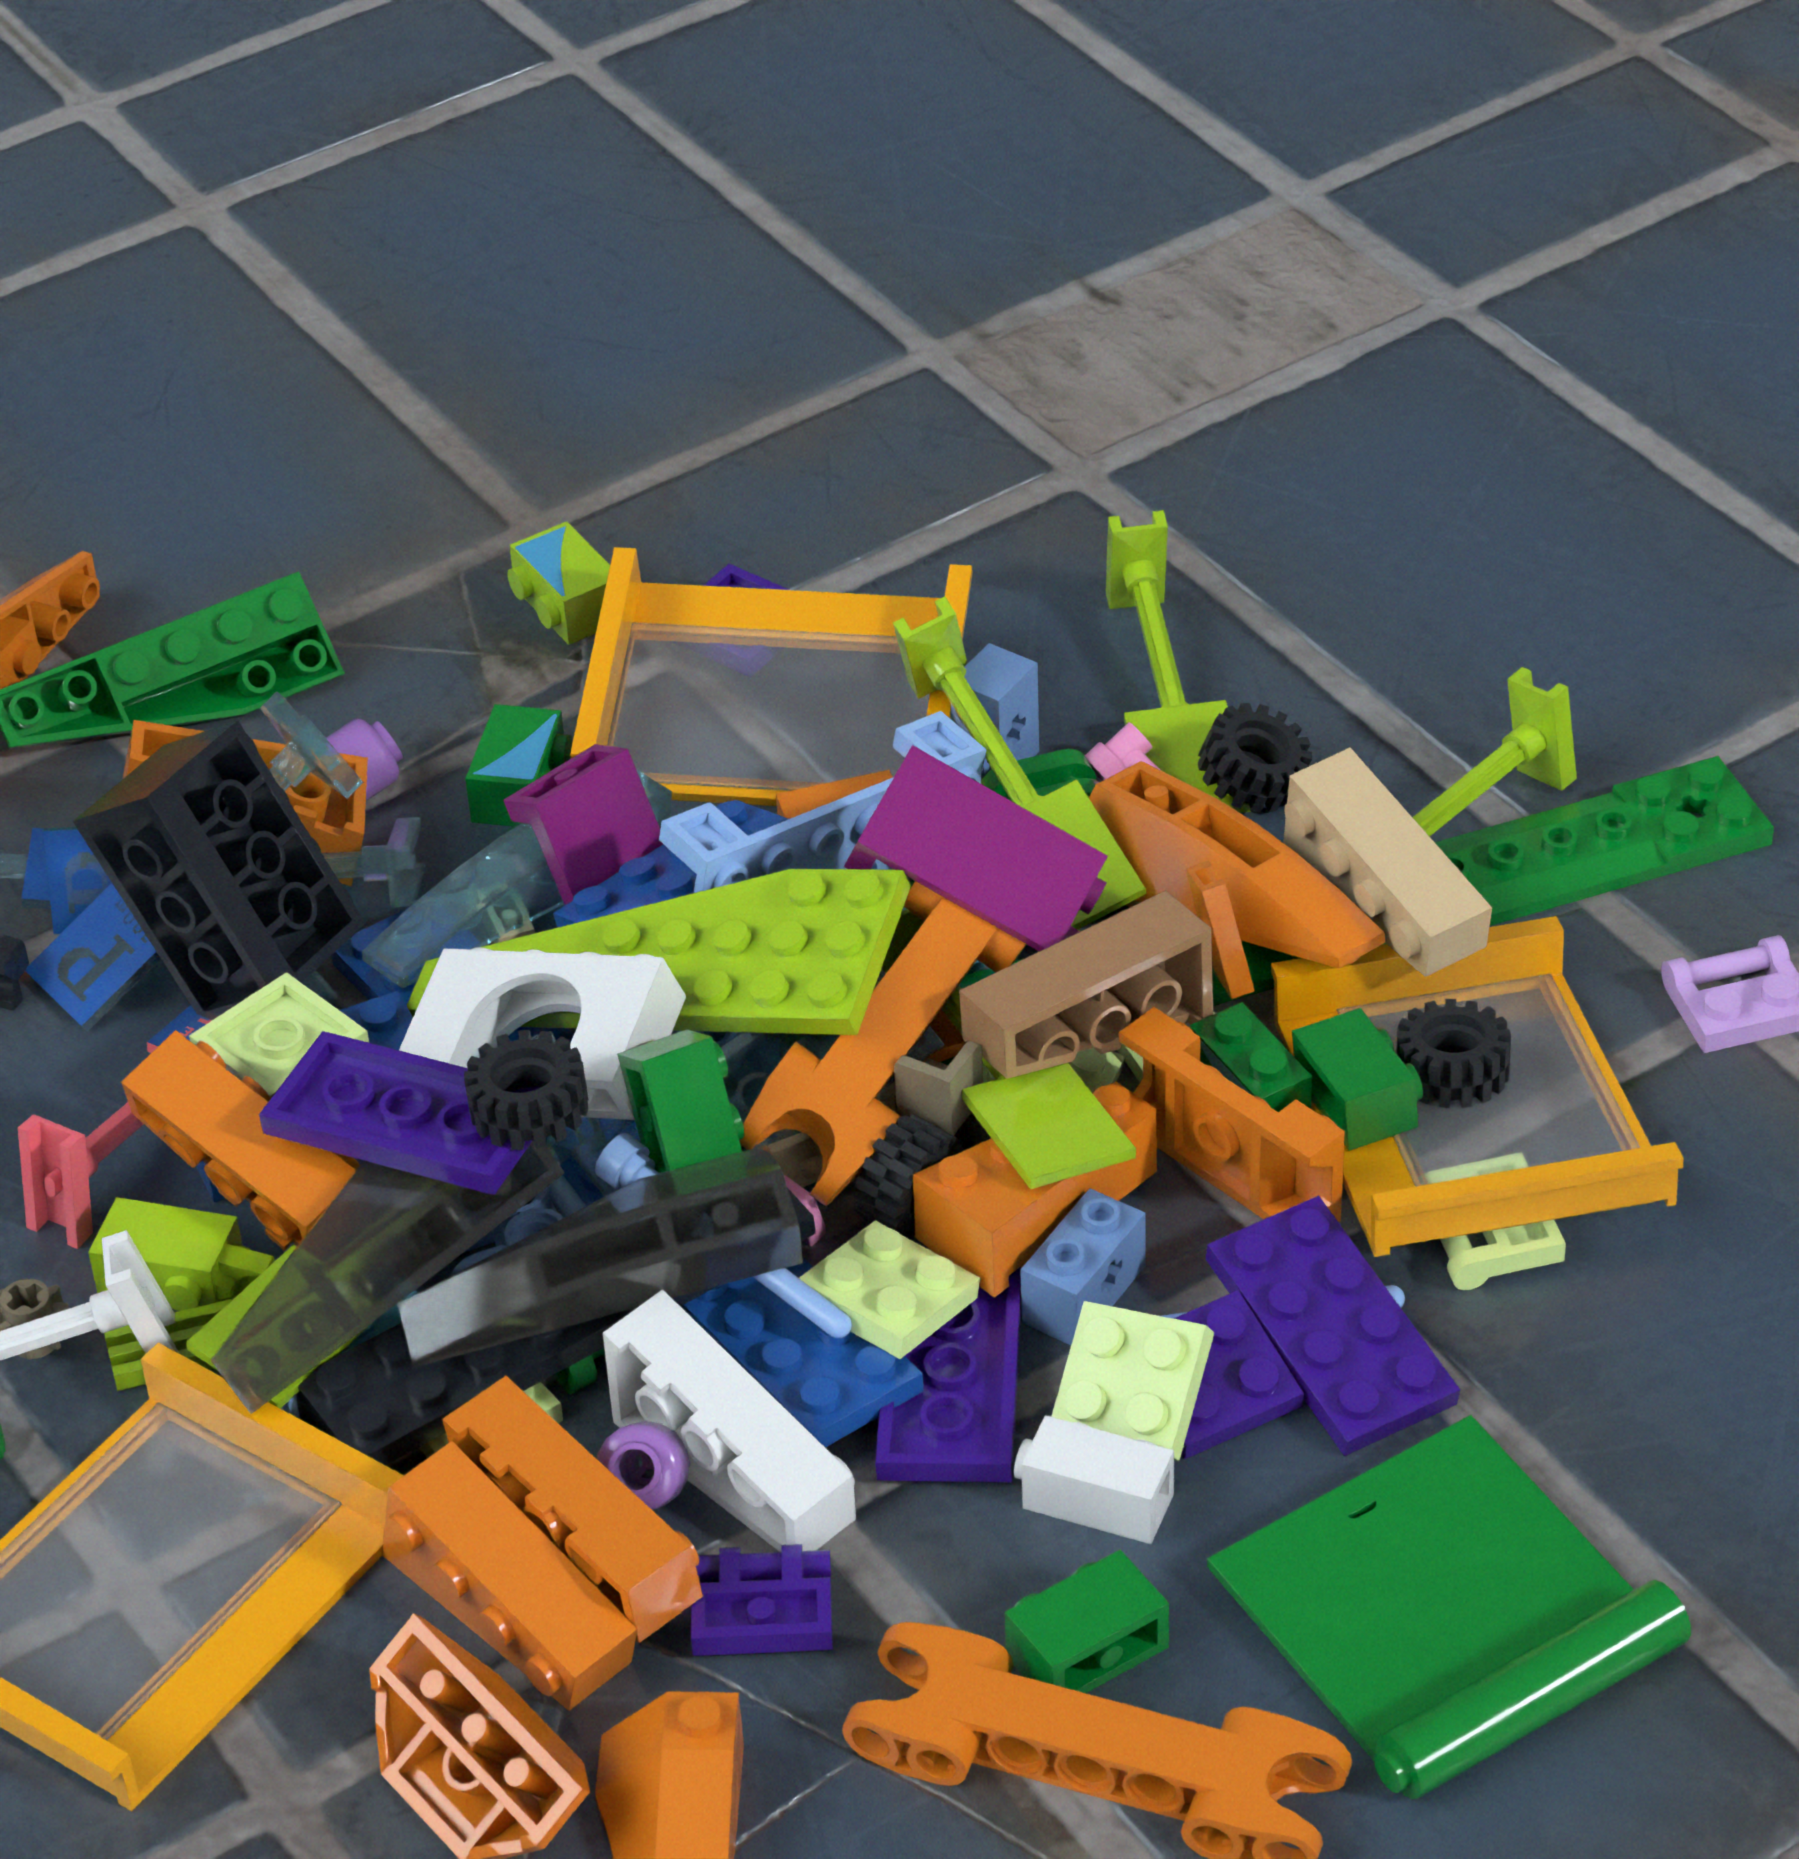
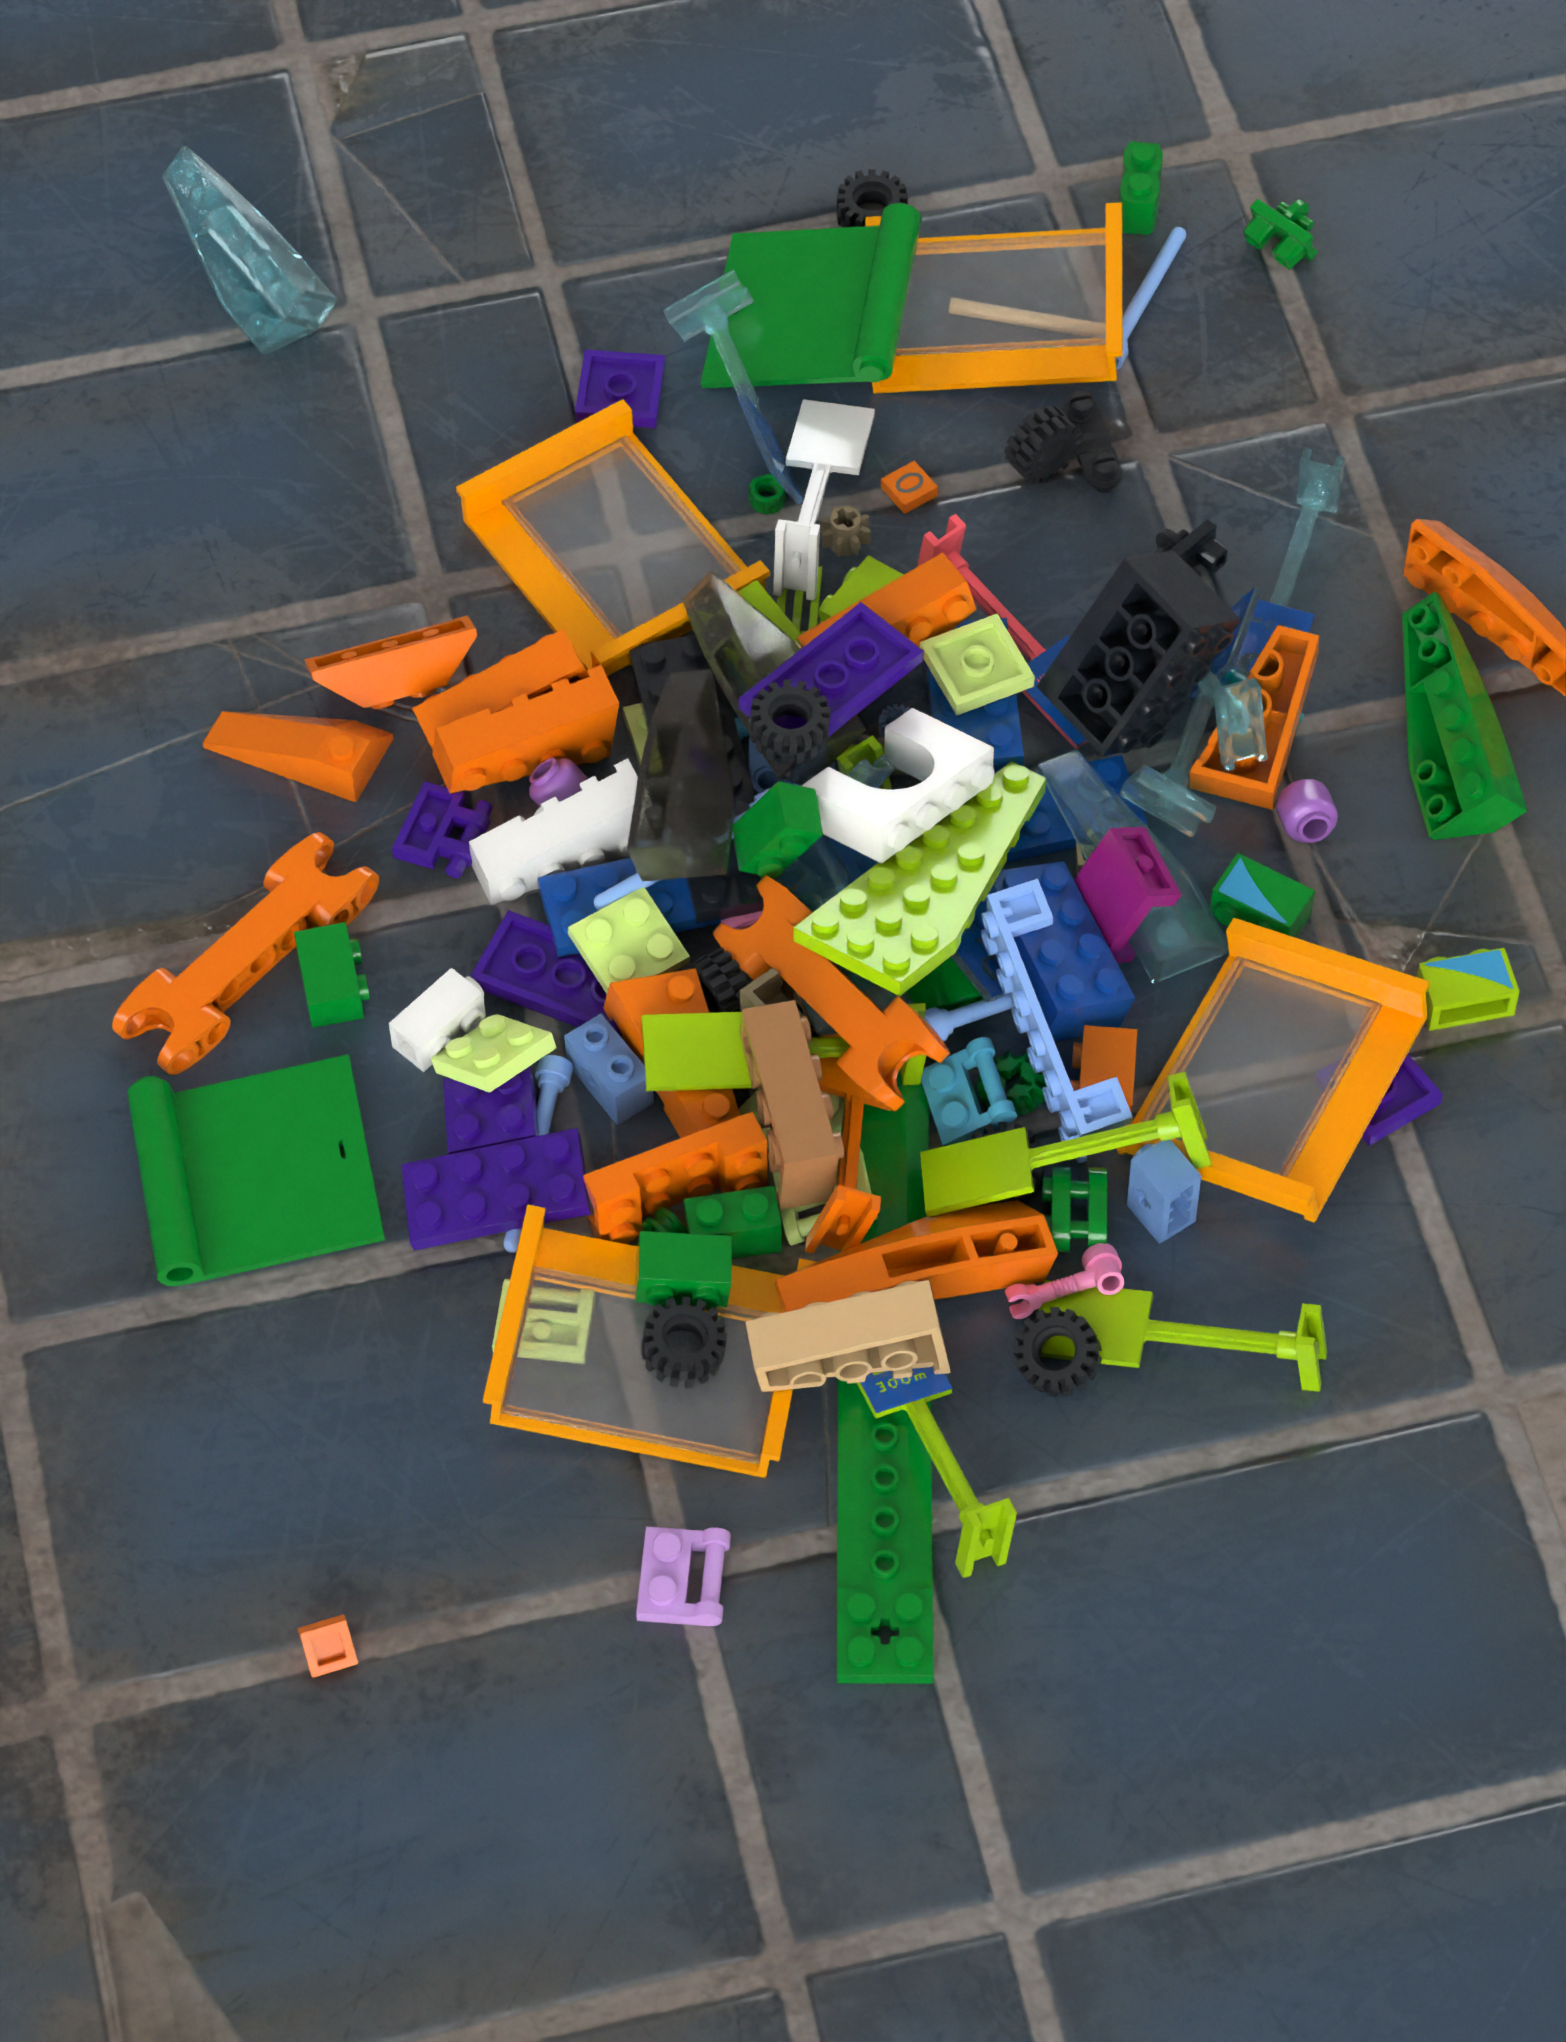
camera: 110 degrees right, 15 degrees up
magenta panel [843,745,1108,952] -> none

